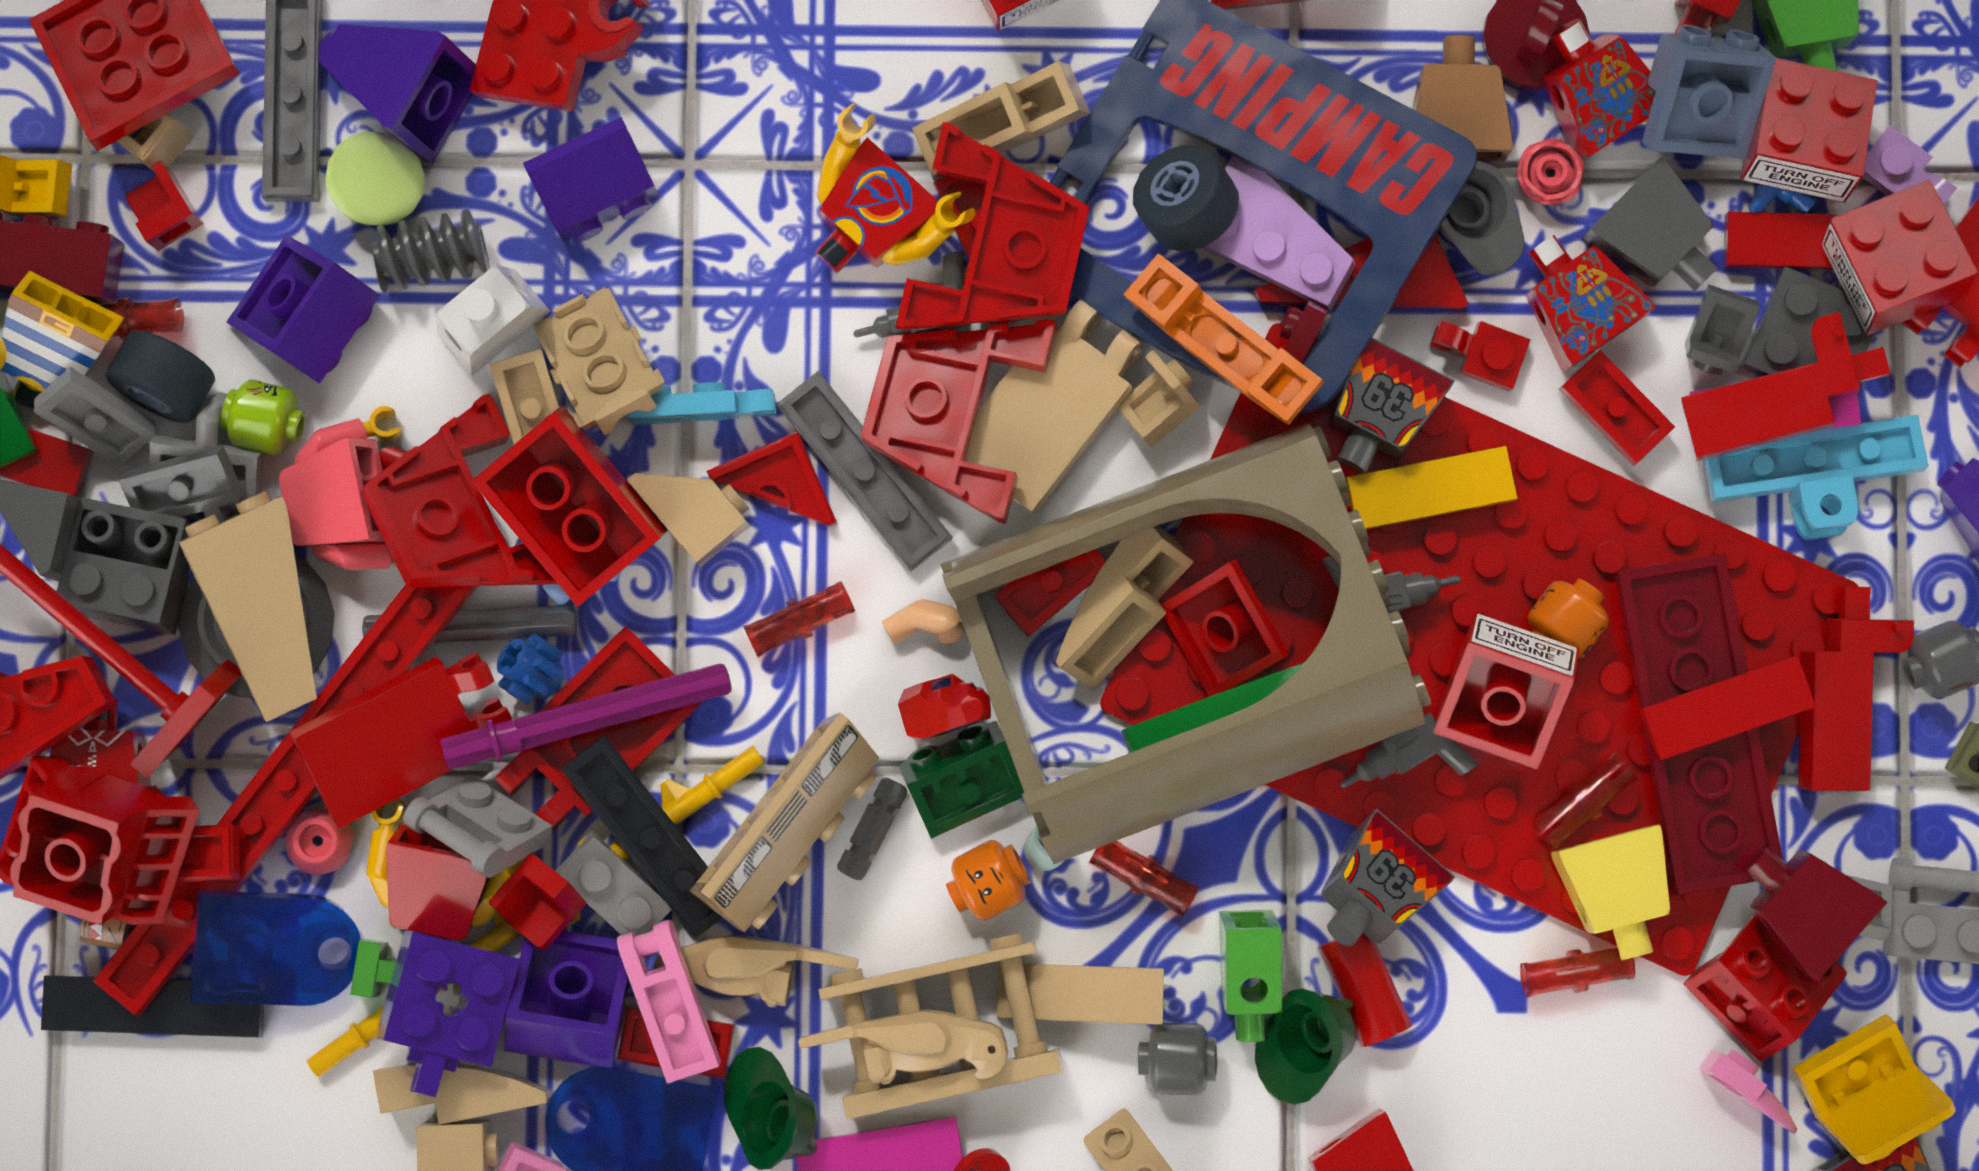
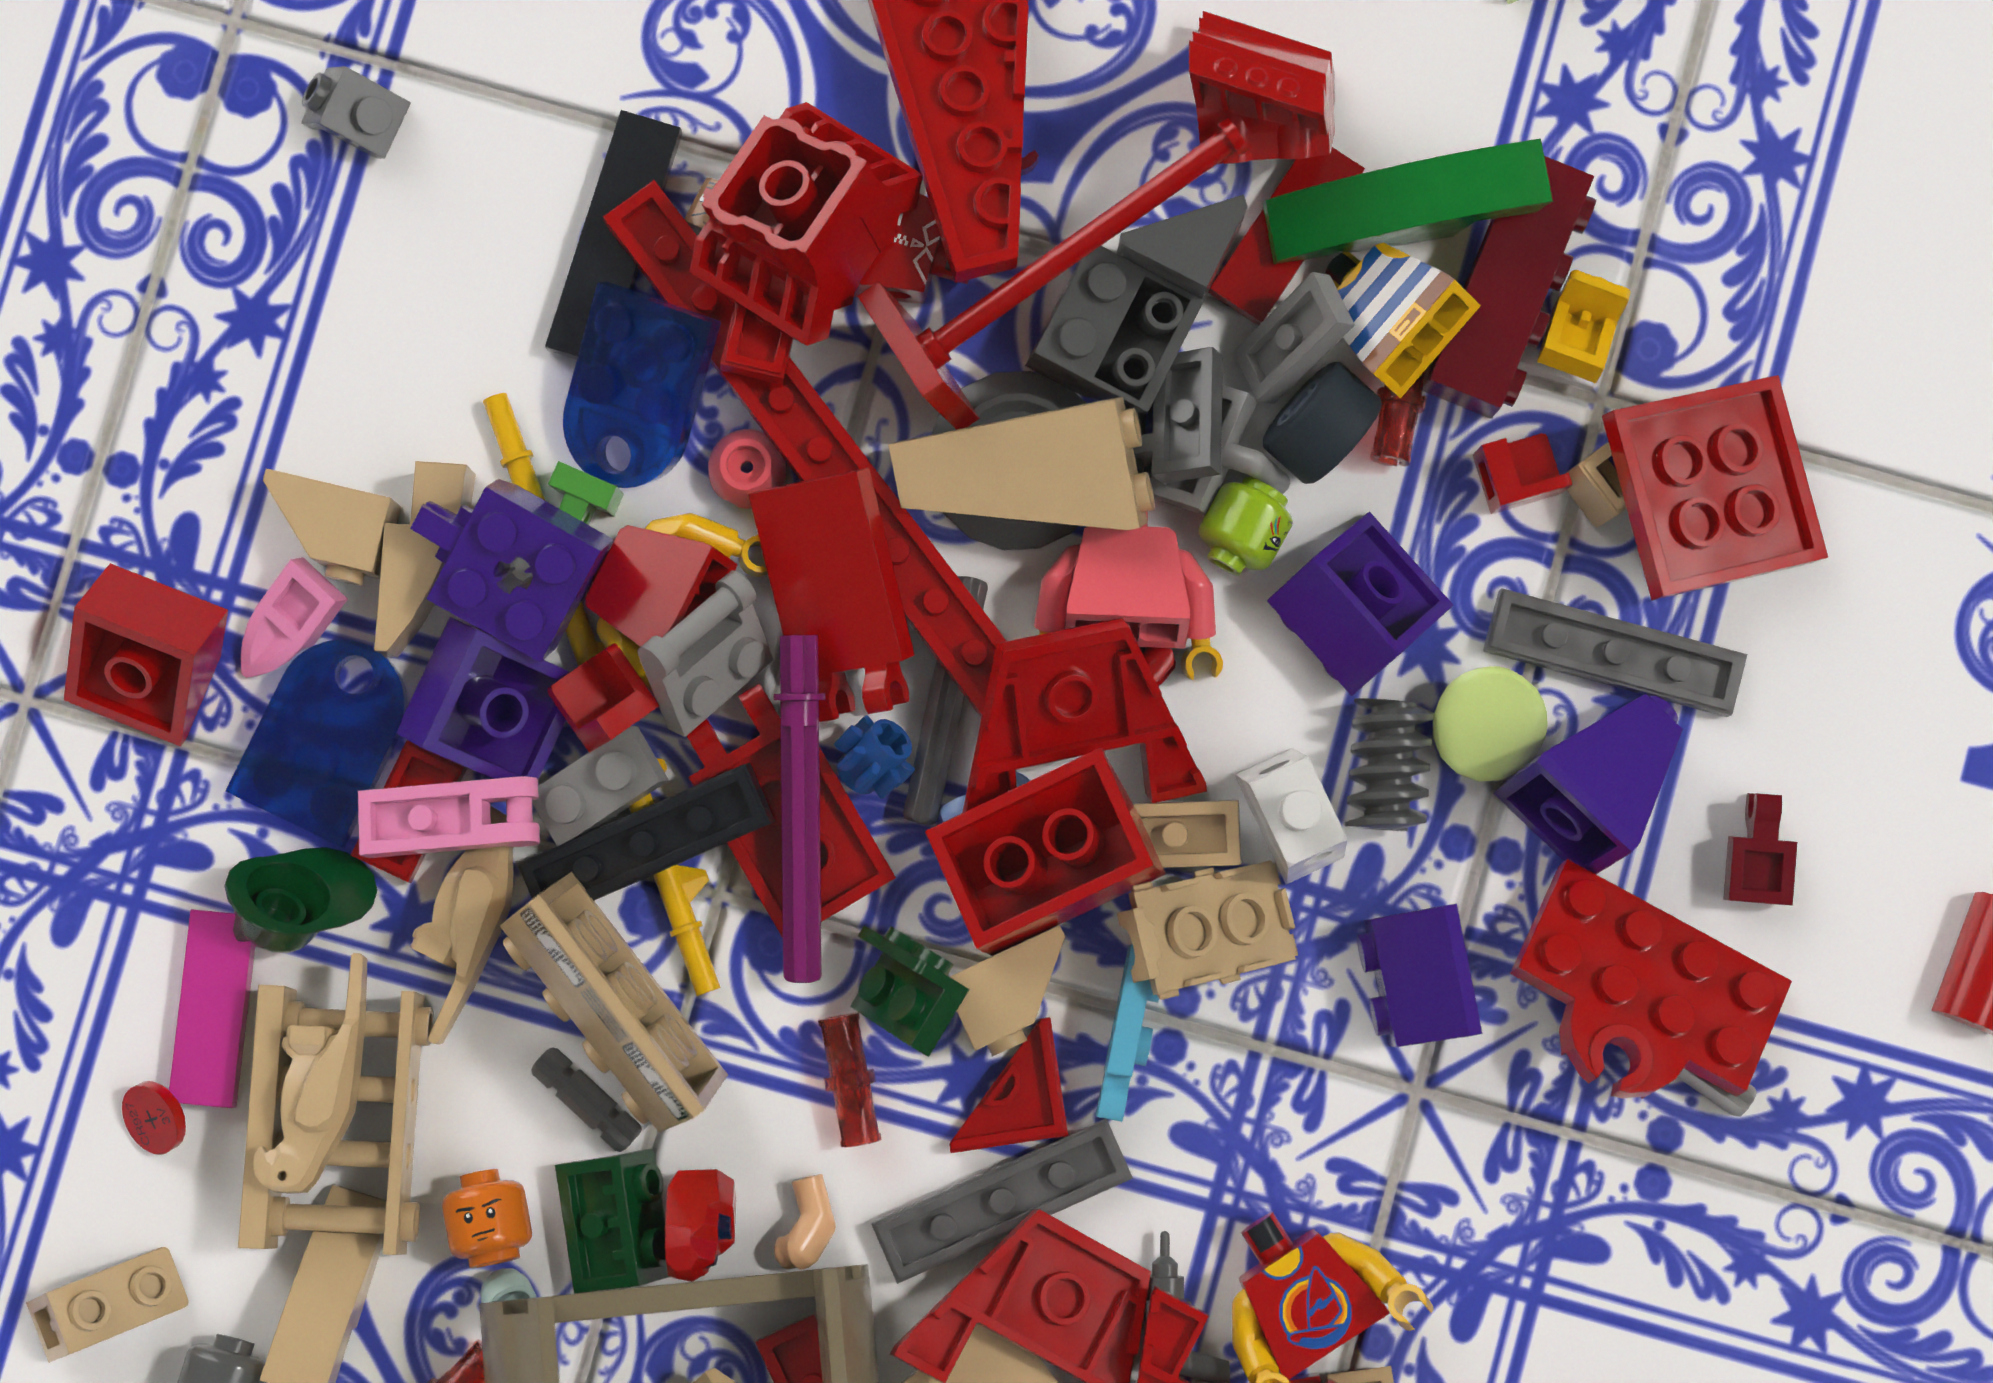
camera: 100 degrees right, 0 degrees up
none -> dark green bracket [850,925,970,1057]

